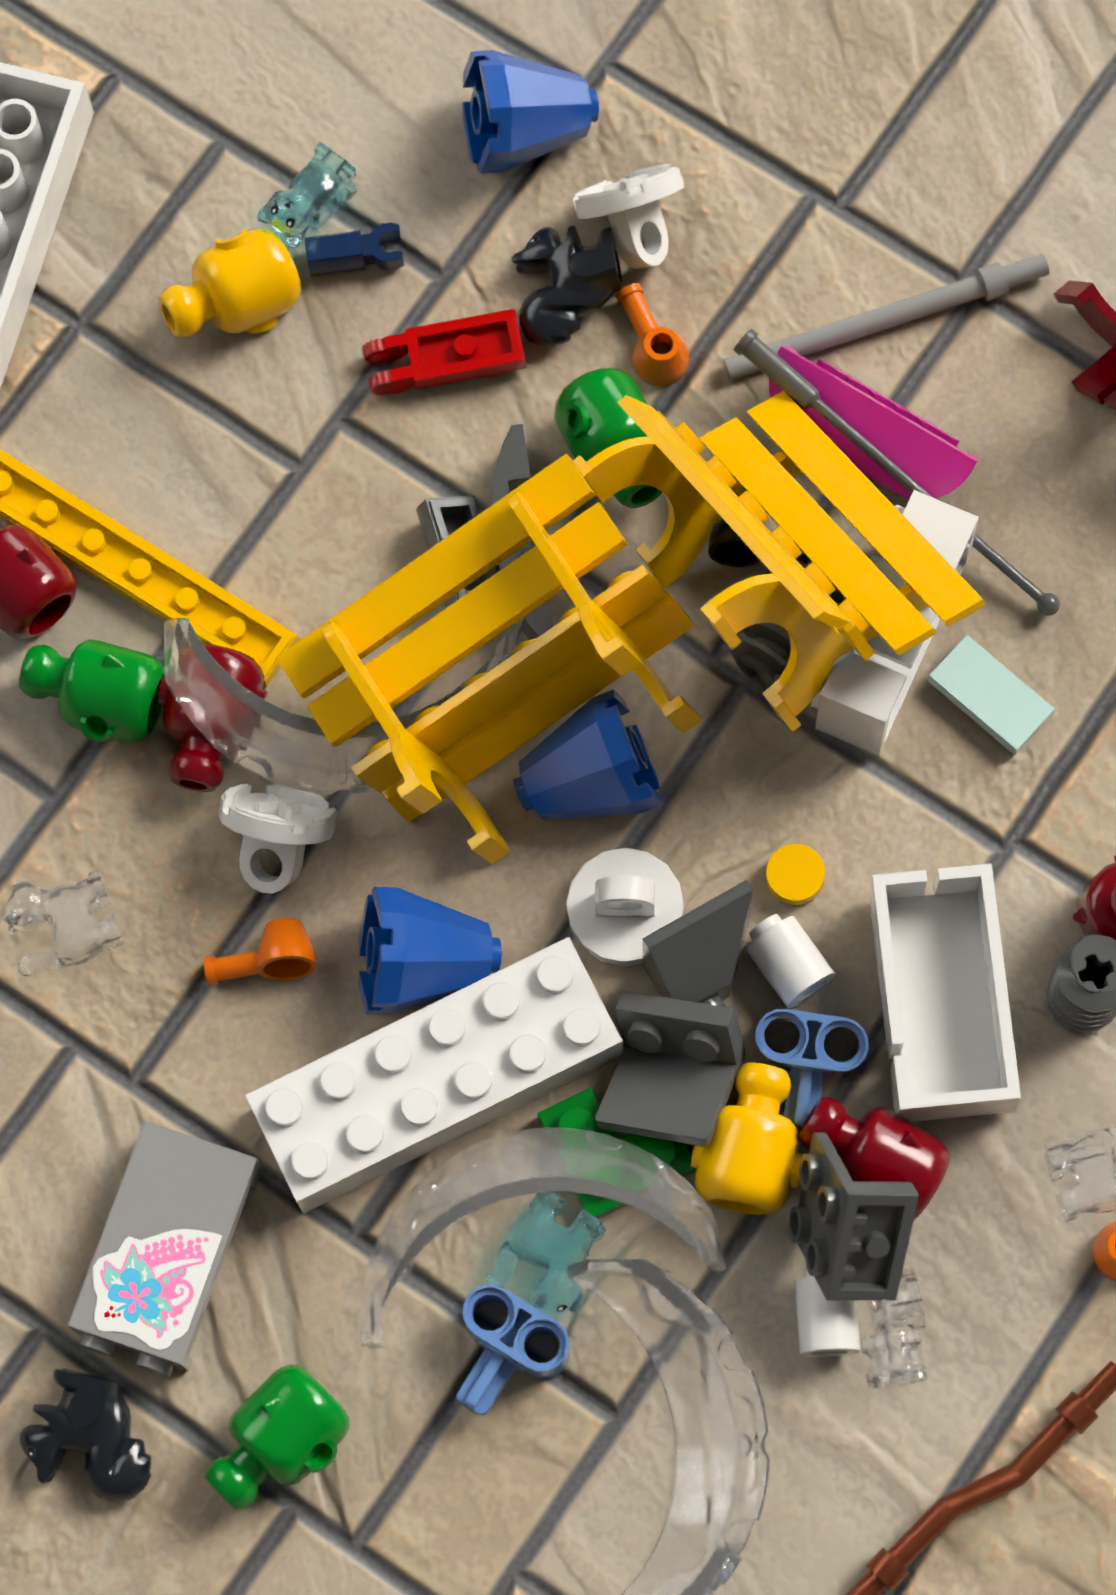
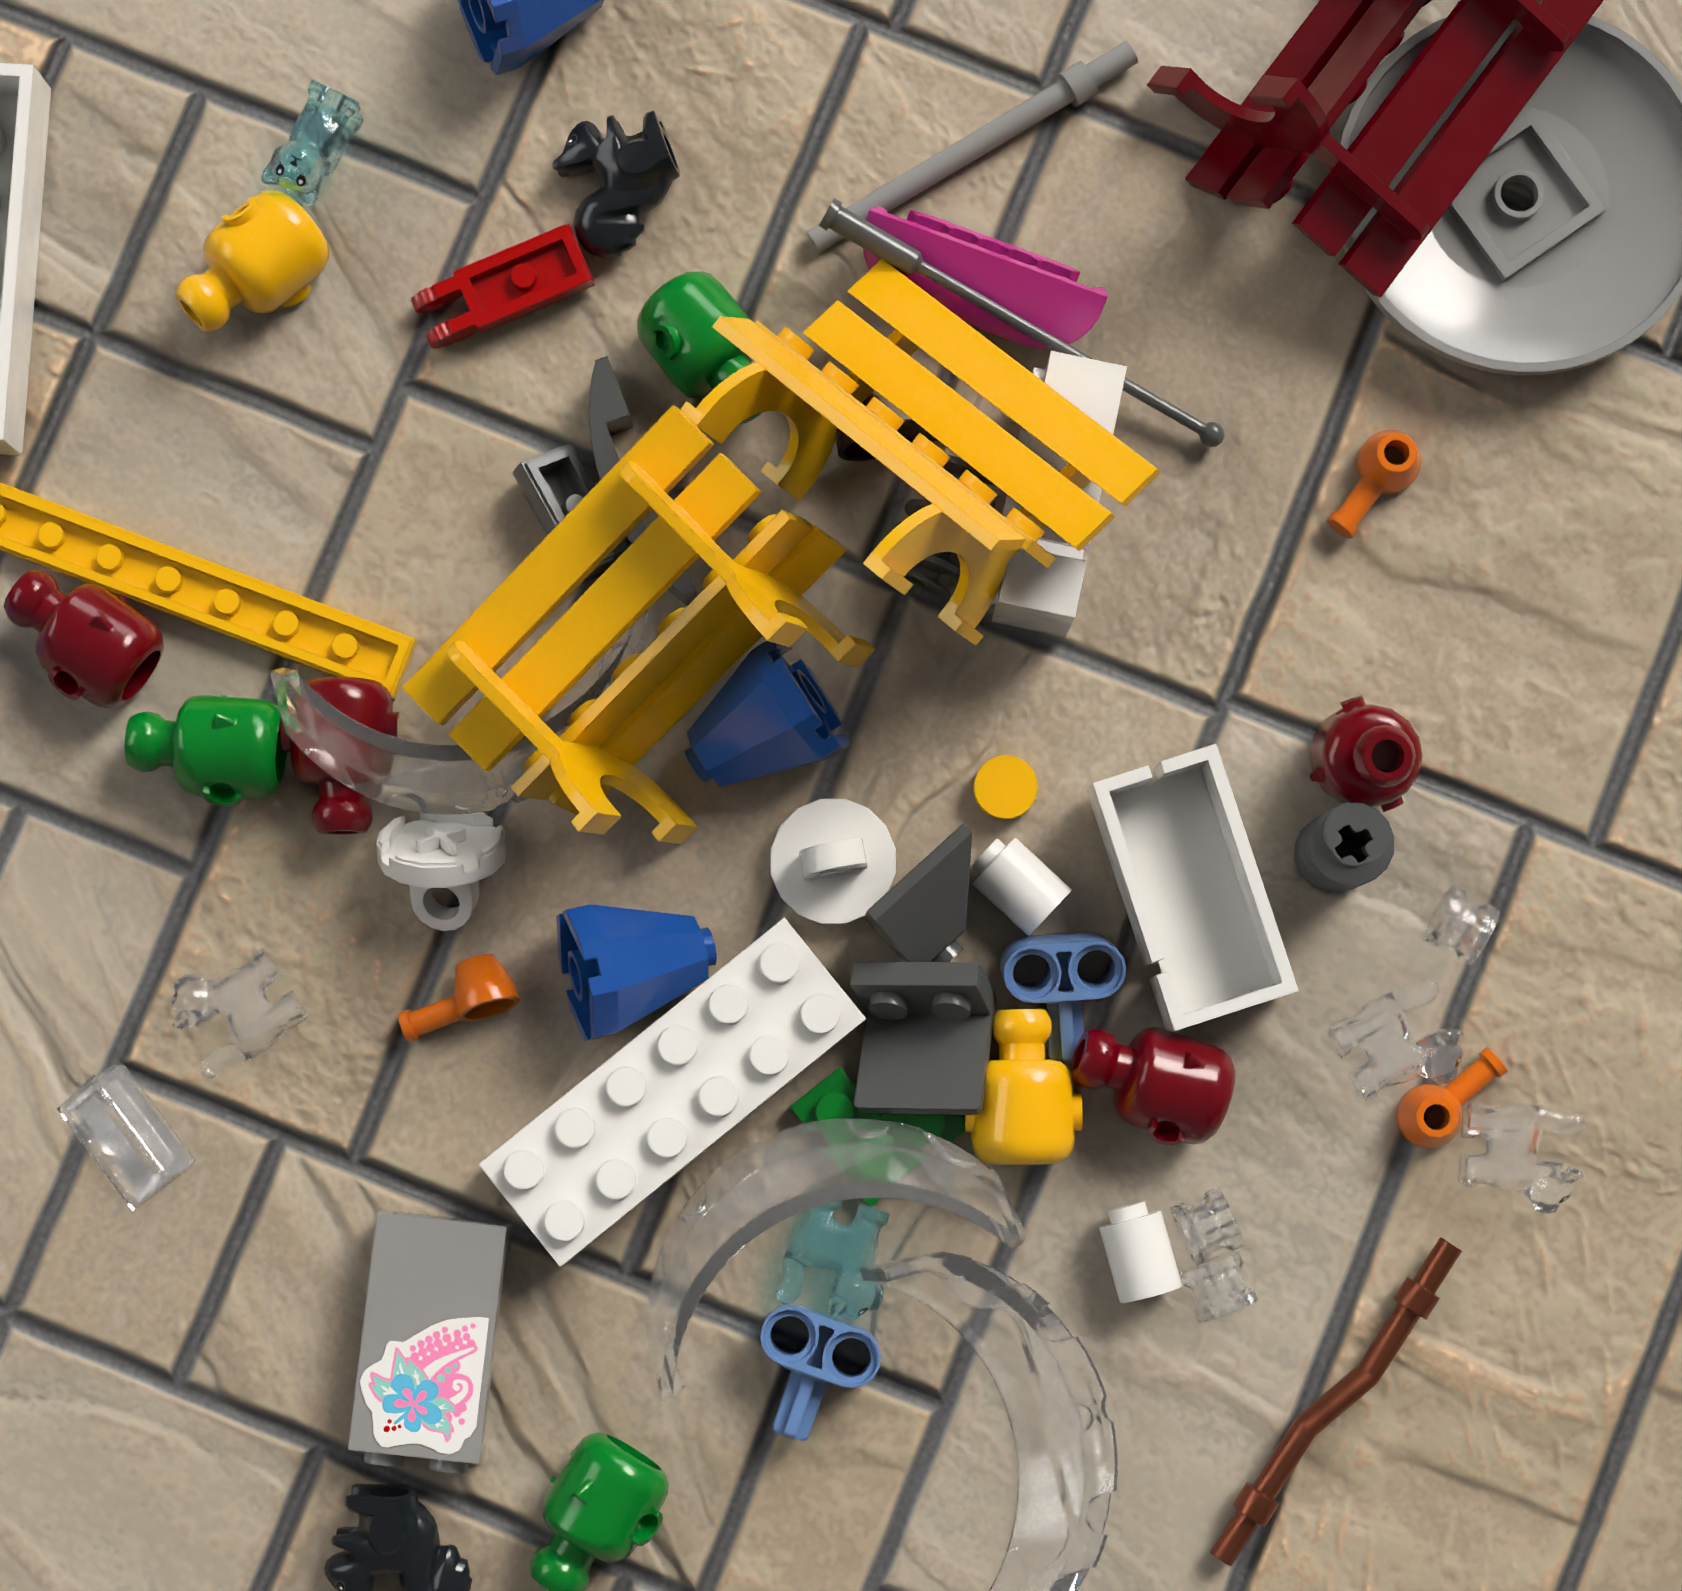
camera: 20 degrees left, 10 degrees up
dark blue bar [305,222,404,277] -> none
white tile [573,164,684,269] -> none
orange bar [615,283,689,387] -> none
dark grey bracket [789,1133,919,1301] -> none
light aqua tile [928,635,1055,755] -> none

